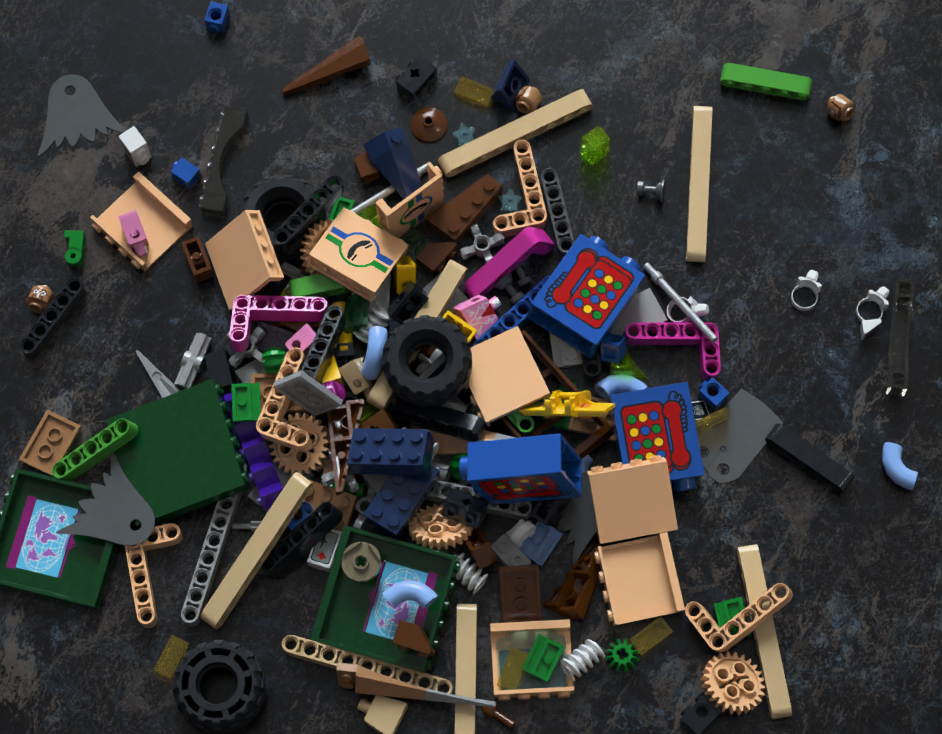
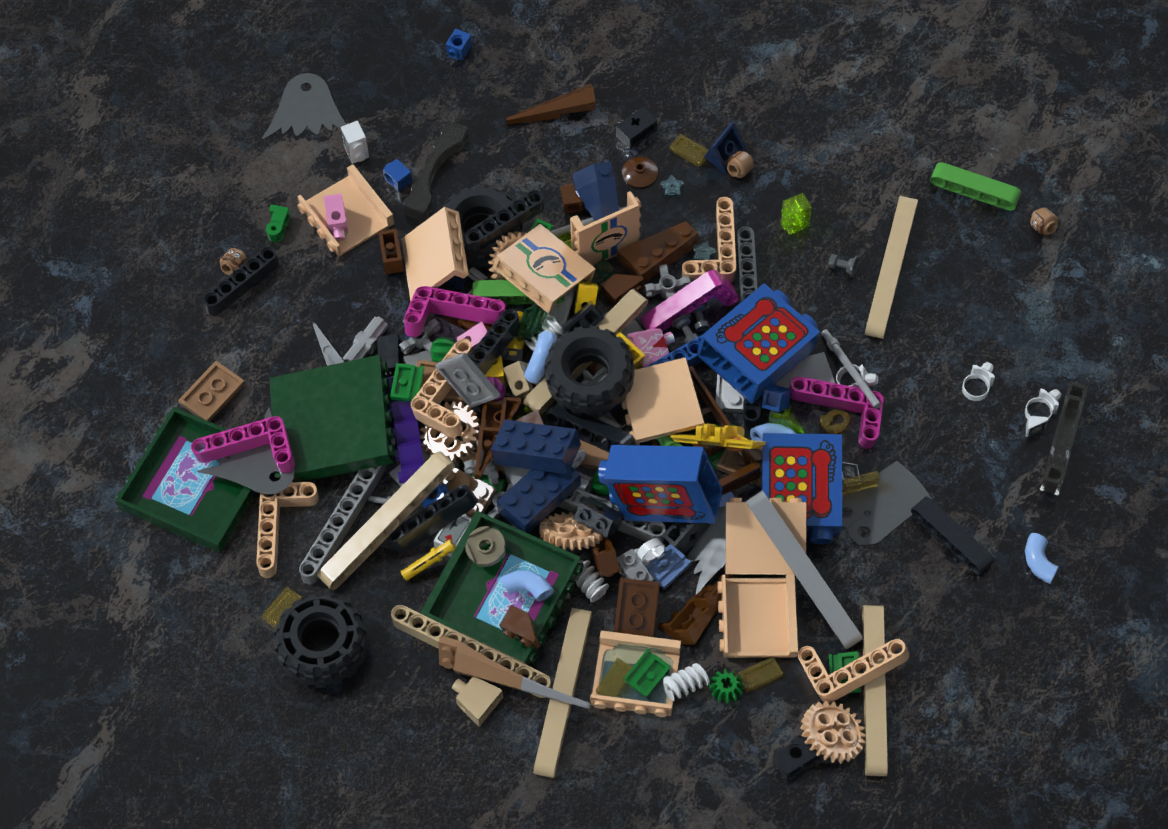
camera: 10 degrees right, 10 degrees down
bright green beam [52,418,138,481] -> none
tan beam [437,89,593,177] -> none
reddish brown bar [482,705,516,729] -> none
blue brick [698,377,730,411] -> none
none -> dark pink beam [191,416,295,473]
none -> yellow pin [401,539,456,581]
none -> light grey beam [746,491,863,650]
none -> clear yellow piece [820,409,850,434]

